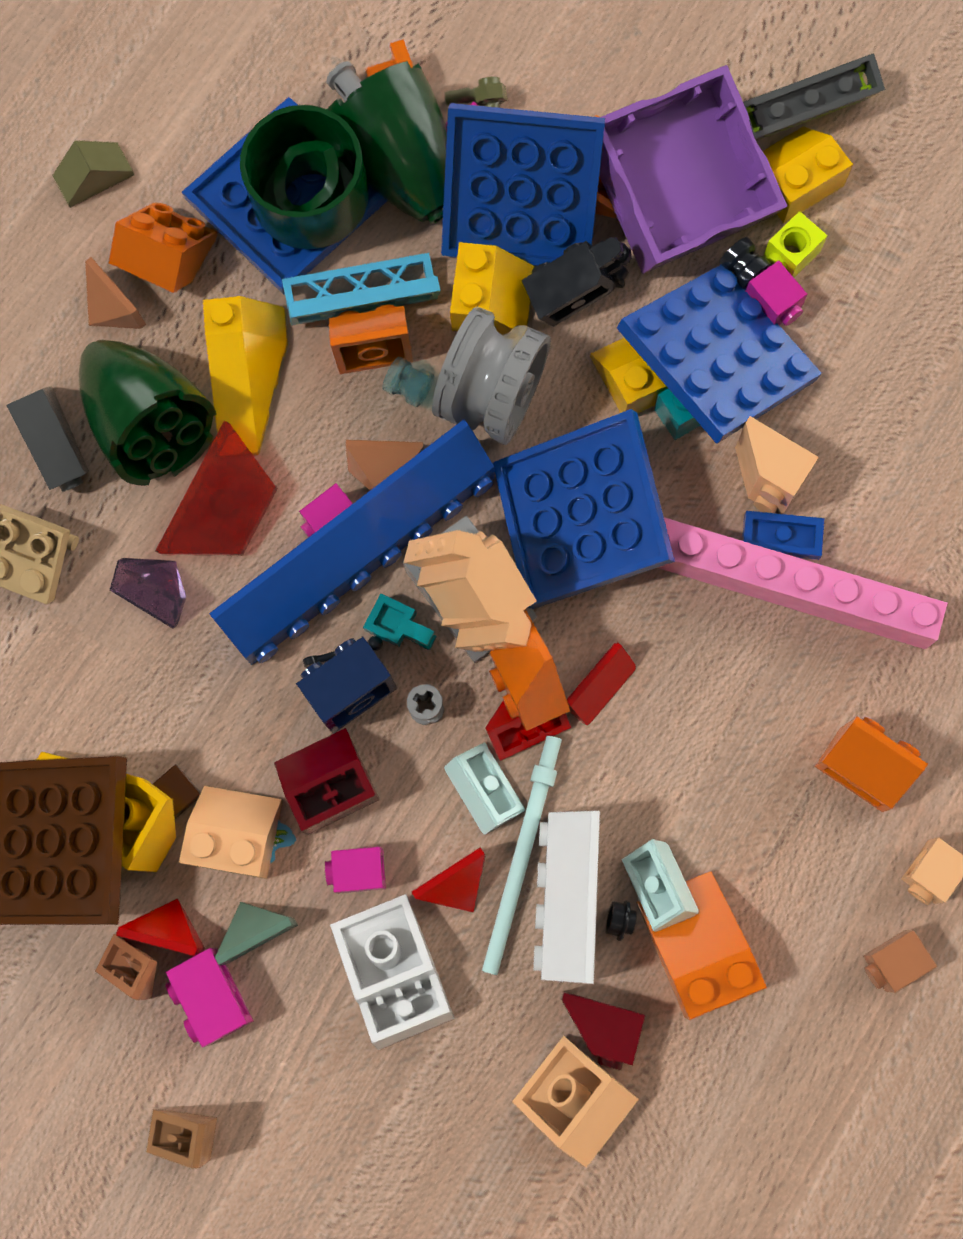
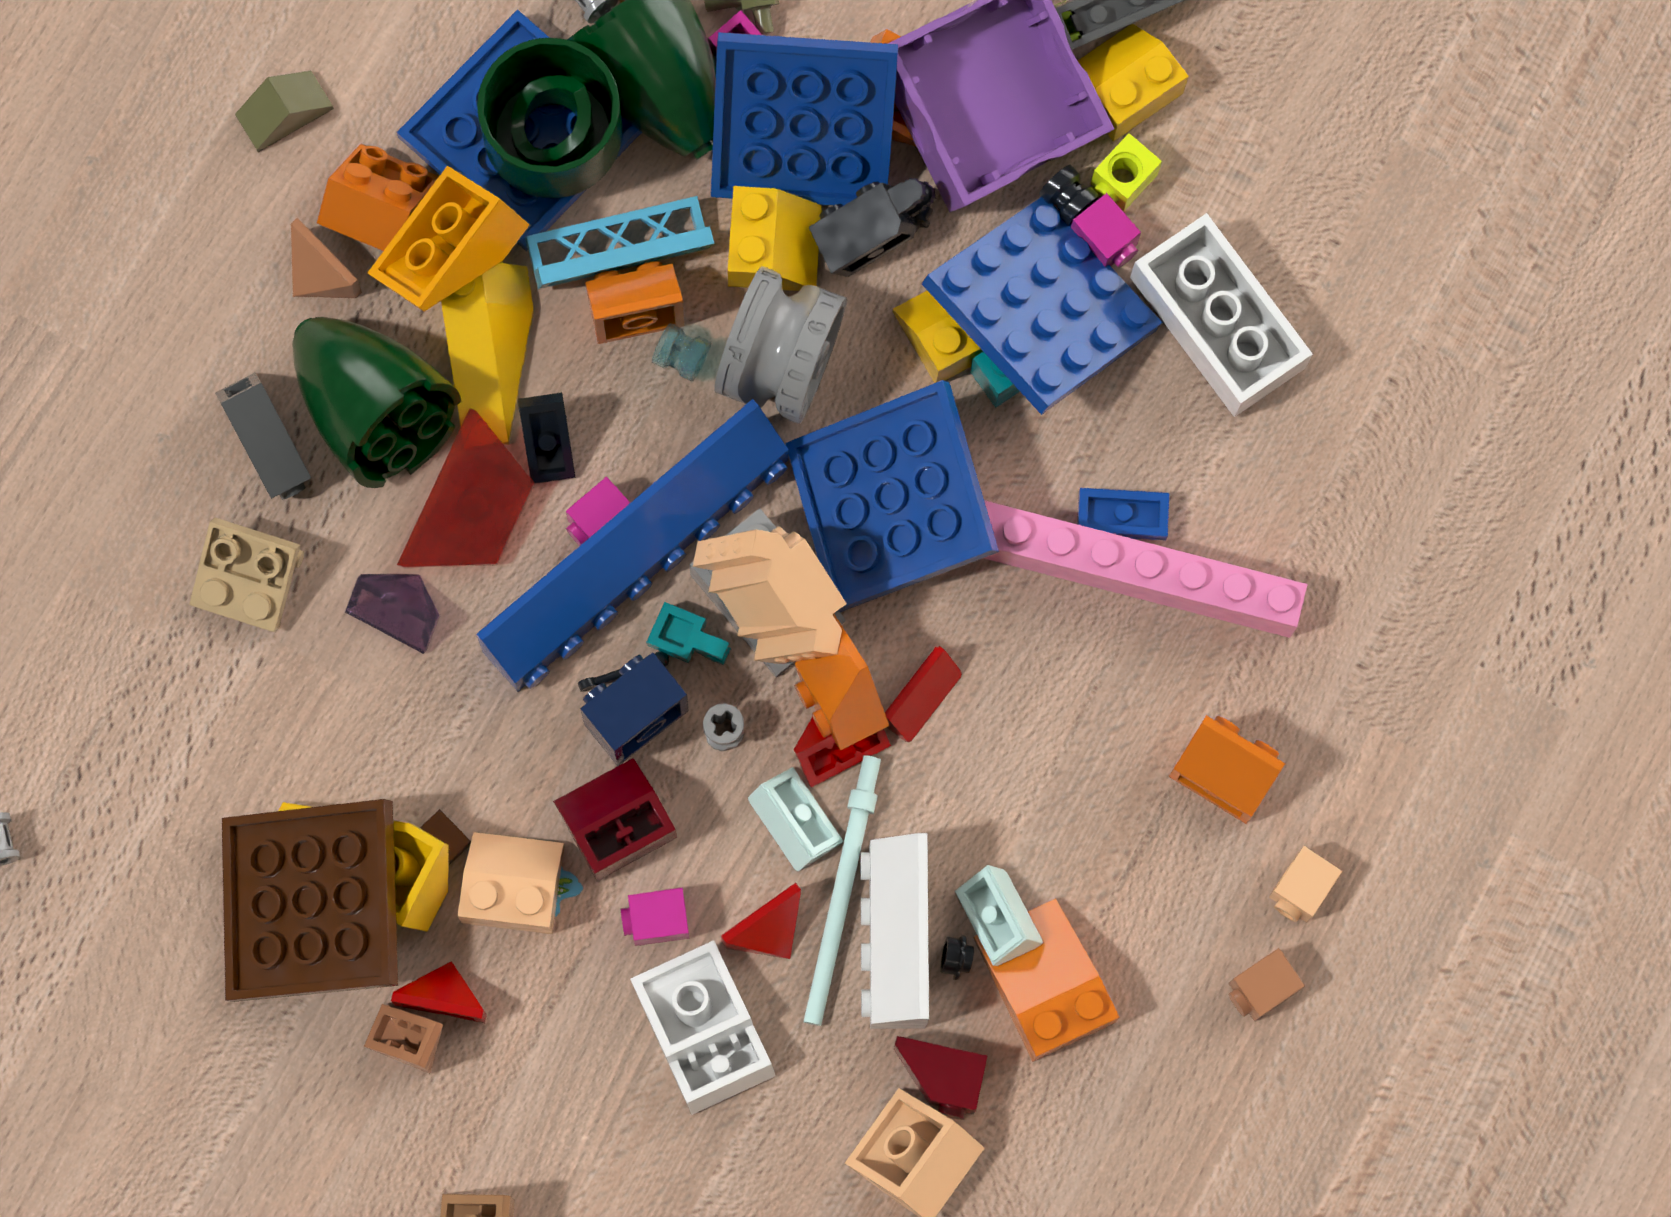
camera: 15 degrees left, 0 degrees up
dark pink brick [165,948,253,1048] -> none
sand green slope [215,902,298,965] -> none
nougat slope [345,440,424,490] -> none
light nougat slope [735,416,819,514] -> none
none -> light orange slope [368,166,530,312]
none -> black slope [518,392,576,484]
none -> white brick [1130,213,1313,417]

